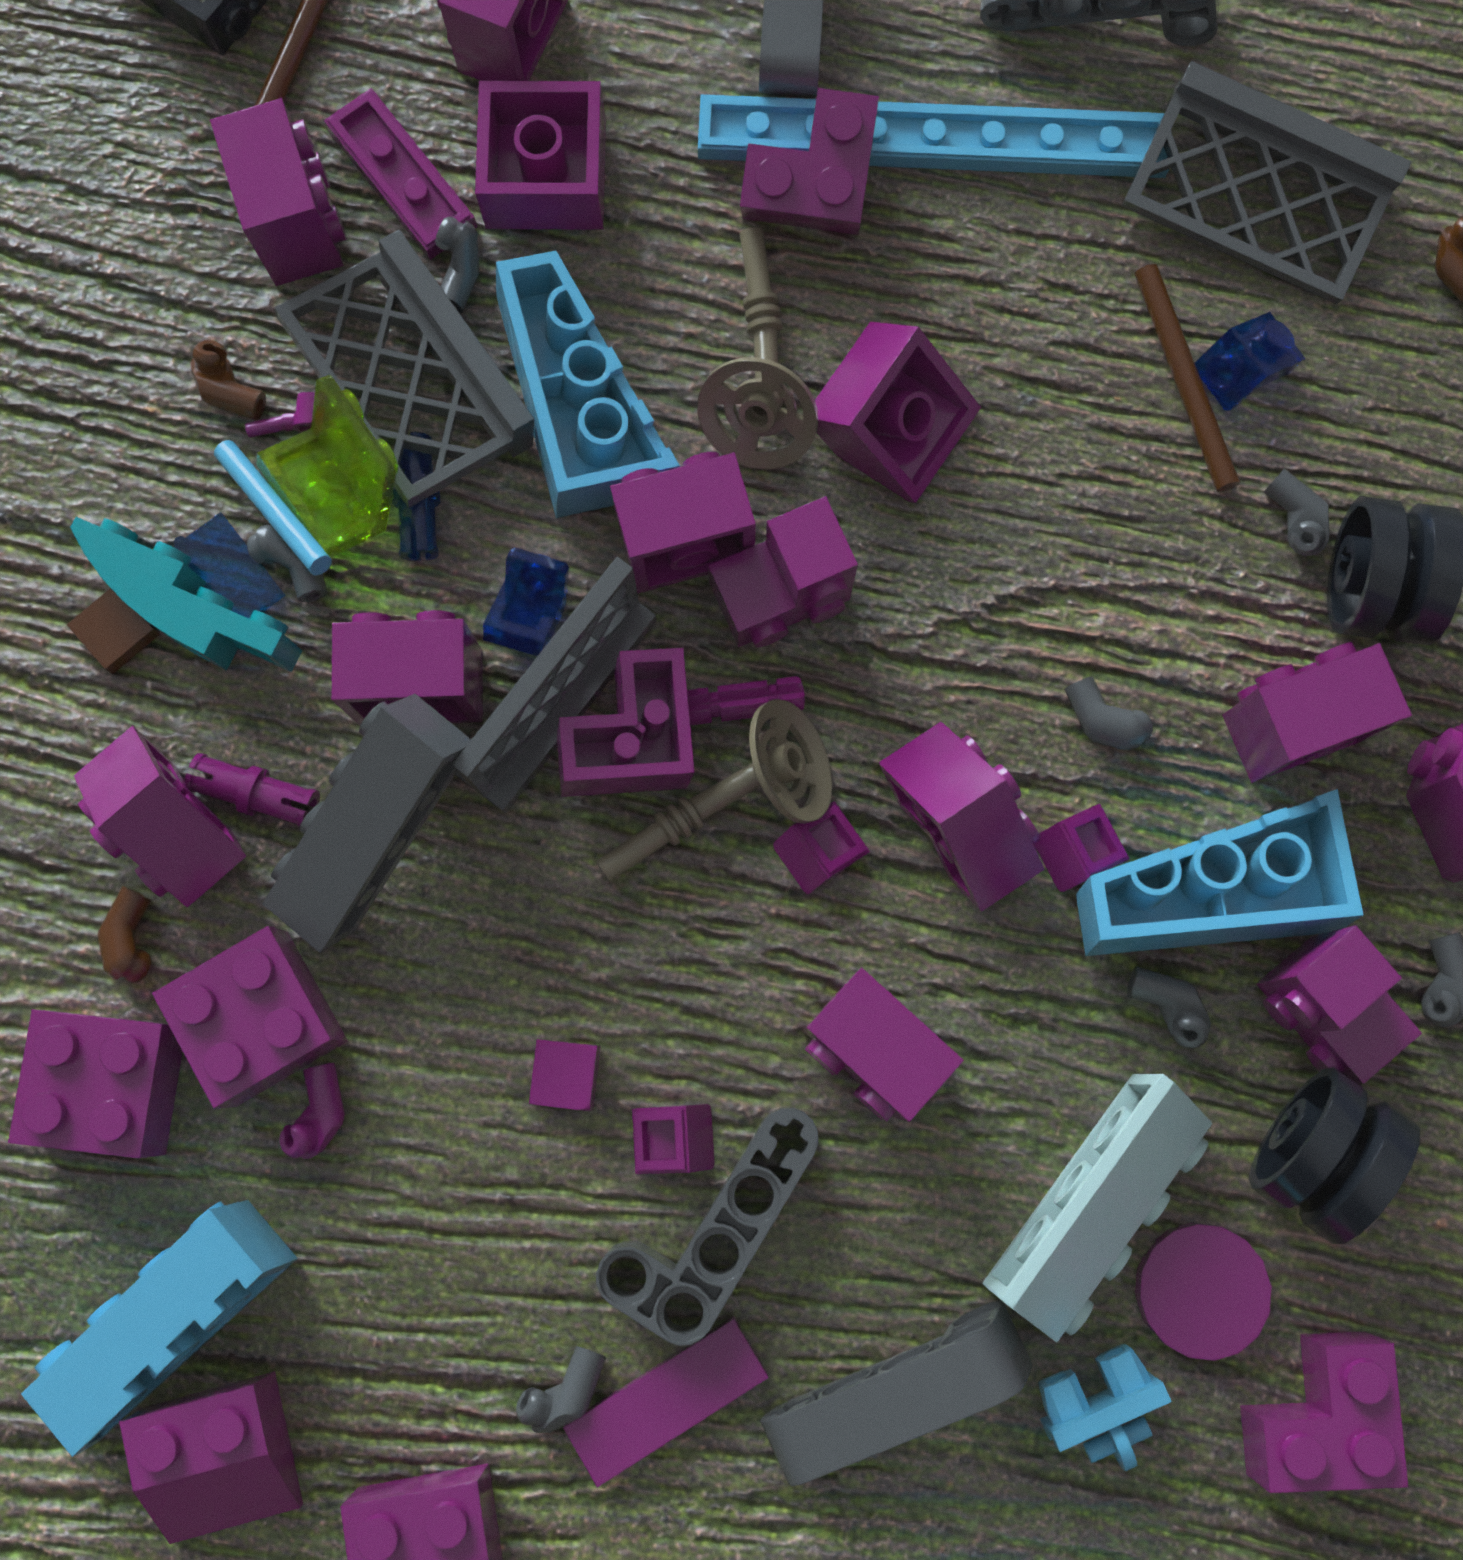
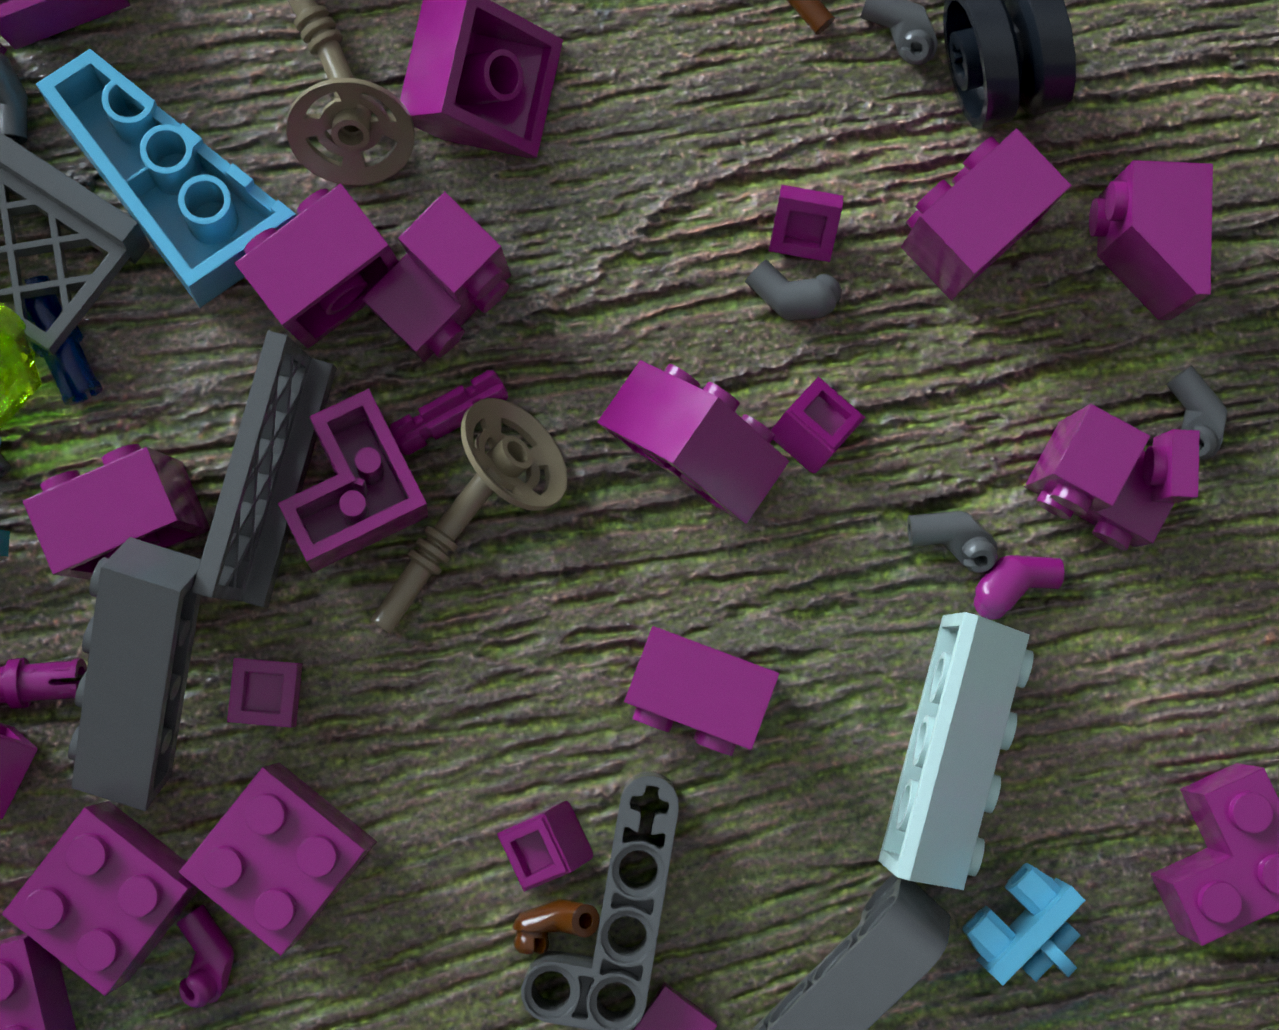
camera: 20 degrees left, 5 degrees up
clear blue bracket [483,547,569,657] -> none
magenta slope [529,1039,601,1111] -> none
magenta slope [773,801,870,894] -> none
medium azure wedge [1076,789,1363,956] -> none
magenta tile [1135,1222,1272,1361] -> none
black wheel [1249,1067,1420,1244] -> none
none -> magenta brick [179,762,377,956]
none -> magenta plate [227,658,303,728]
none -> reddish brown arm [512,899,600,954]
none -> magenta plate [769,184,844,262]
none -> magenta arm [974,555,1064,620]
none -> magenta plate [1143,429,1200,503]

